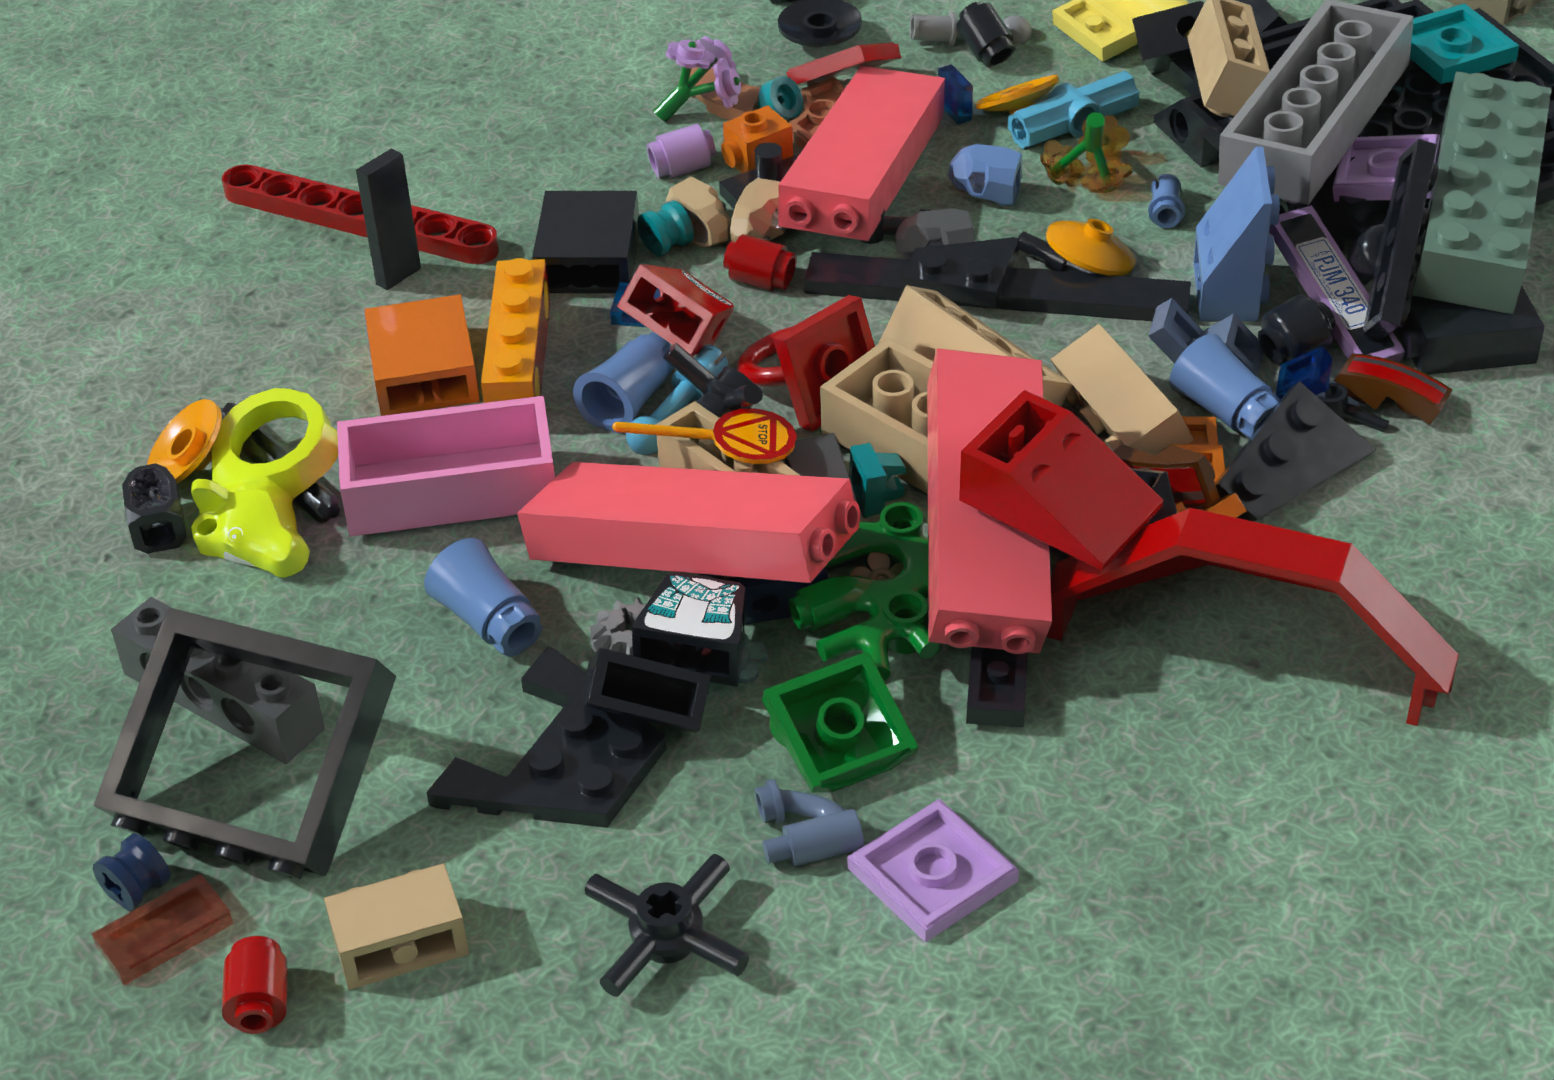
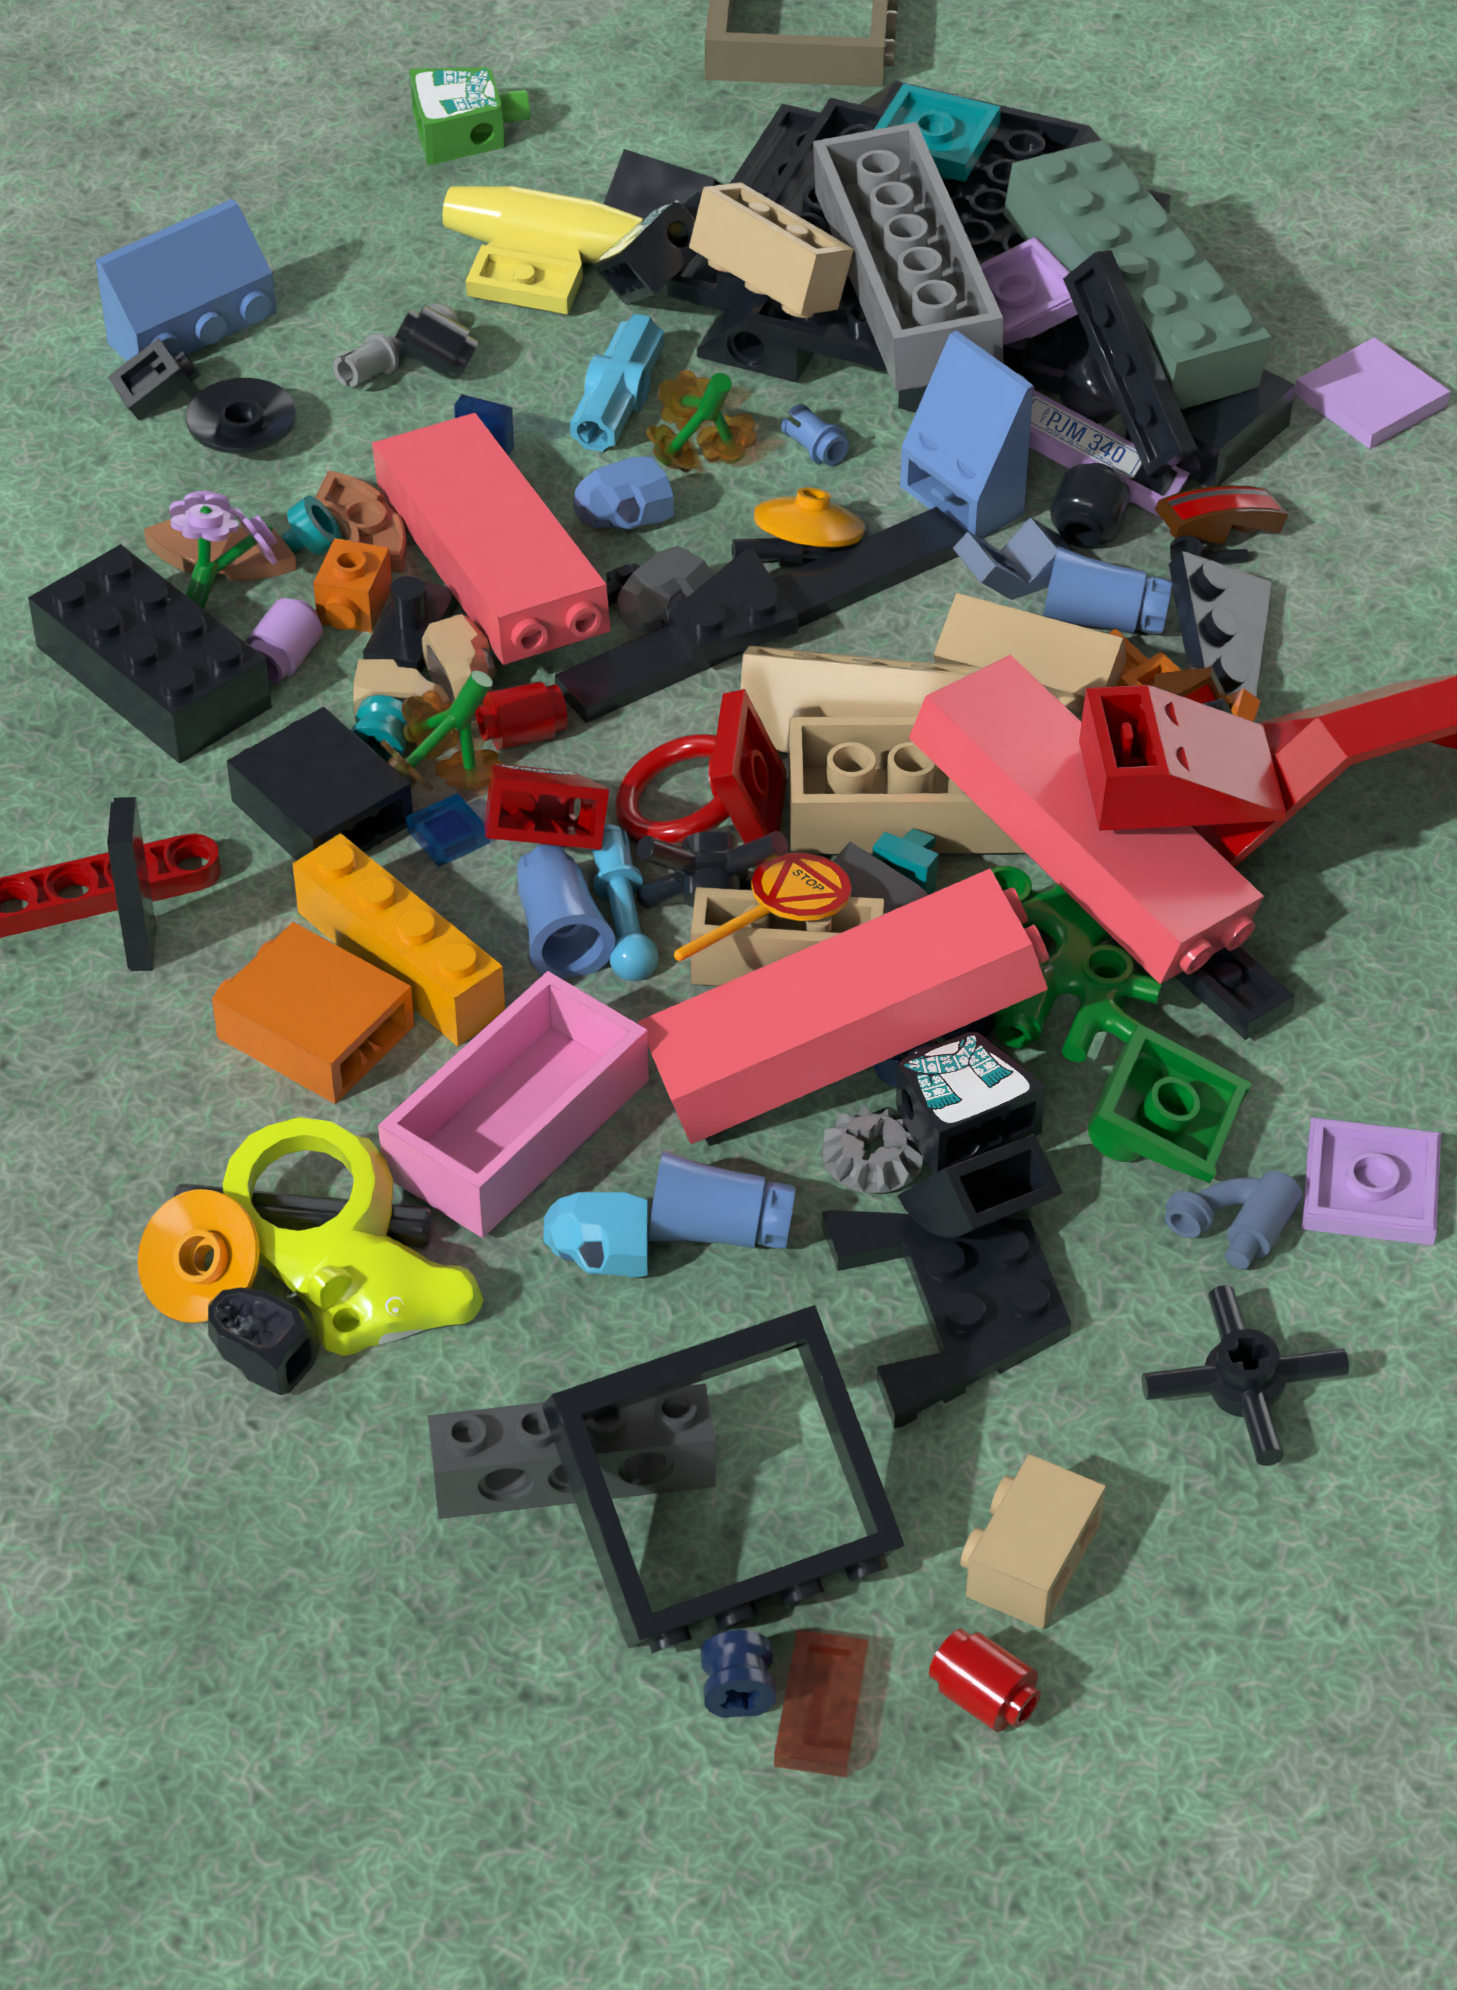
camera: 45 degrees left, 5 degrees up
red tile [786,42,902,86] -> none
light orange dish [974,75,1060,115] -> none
clear blue tile [1276,347,1333,399] -> none
none -> black brick [28,544,272,764]
none -> plant [380,670,503,792]
none -> medium azure rock [543,1192,649,1278]

